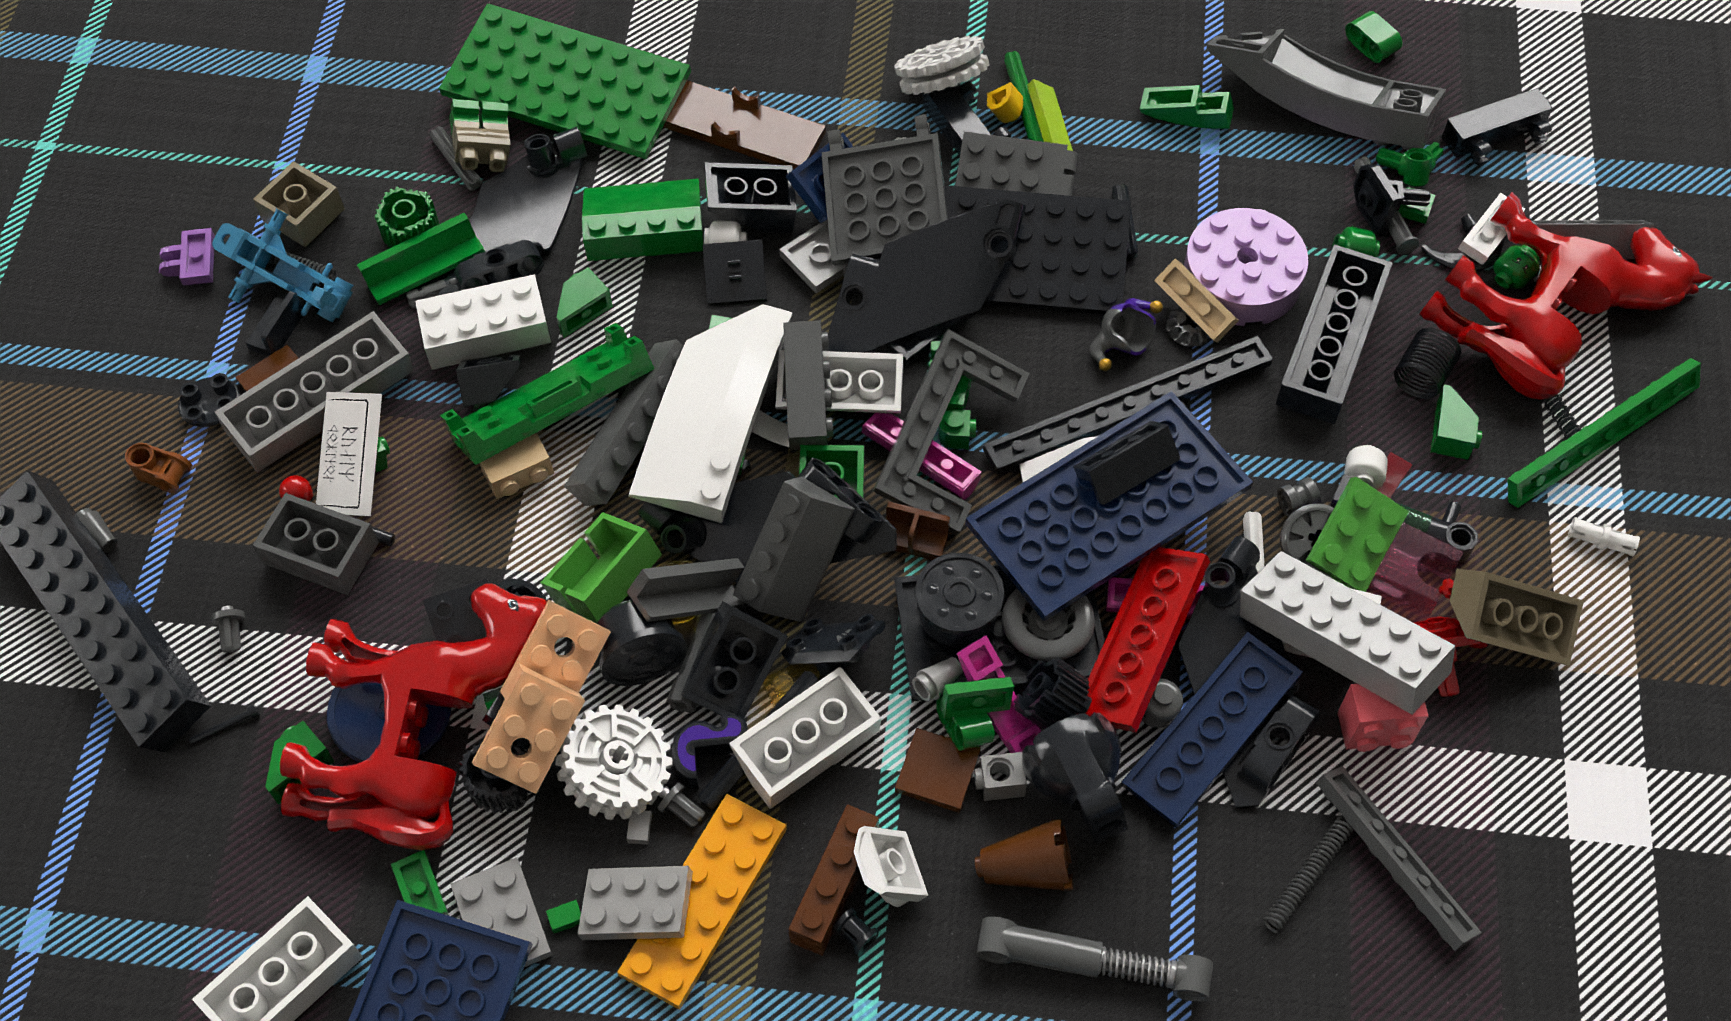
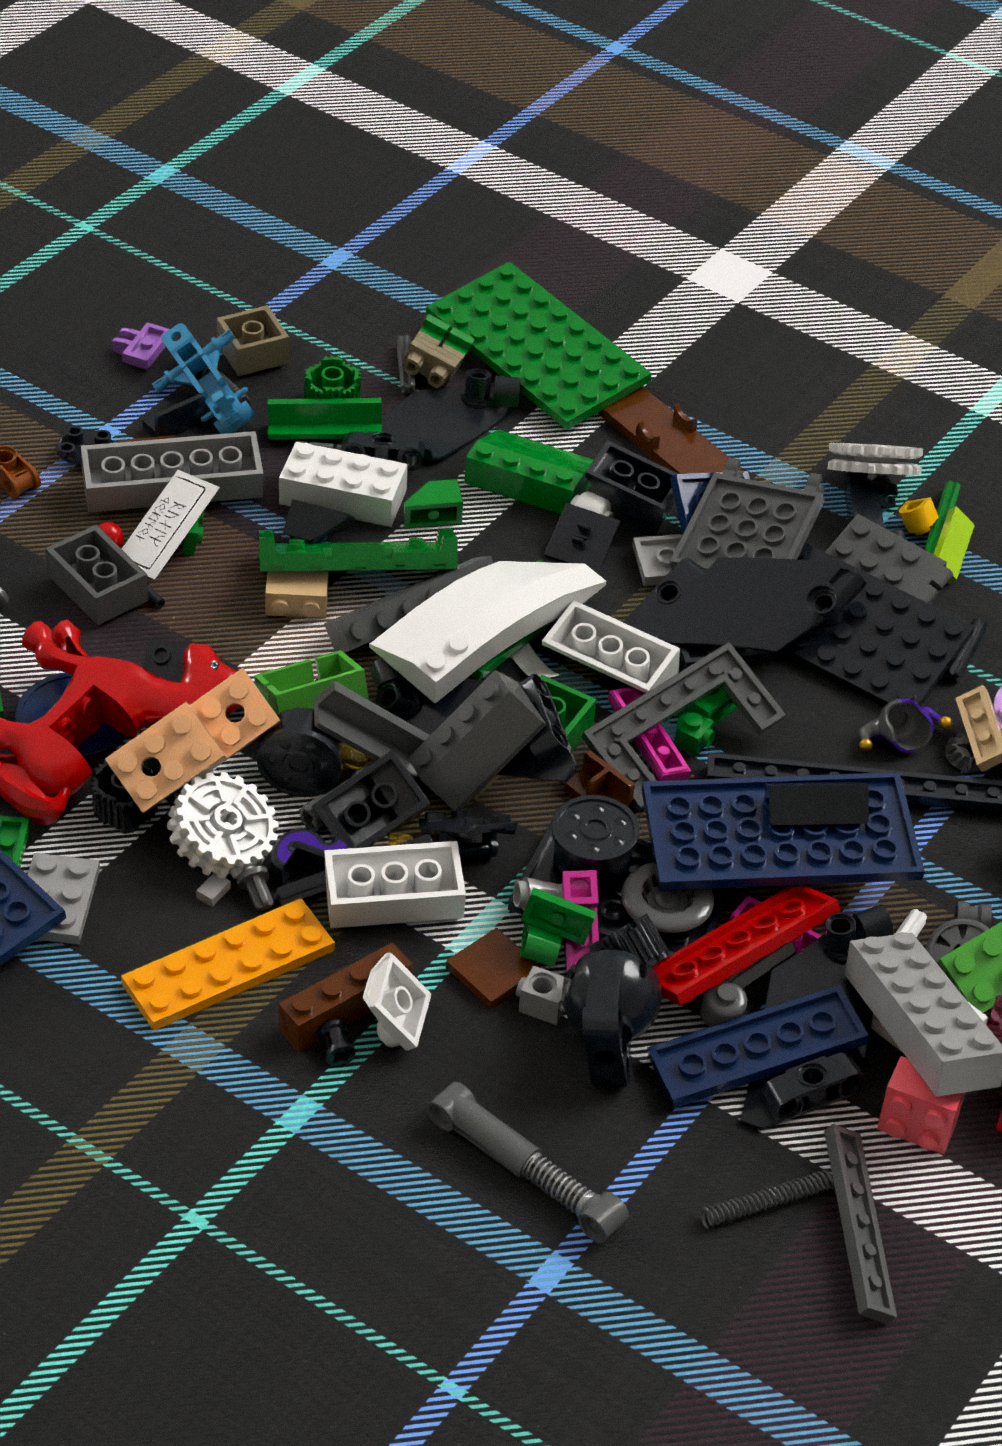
camera: 25 degrees right, 15 degrees down
green piece [546,900,581,934] -> none
light grey plate [578,866,693,940] -> none
dark grey brick [783,320,833,450] -> none
reddish brown cone [975,819,1073,891] -> none

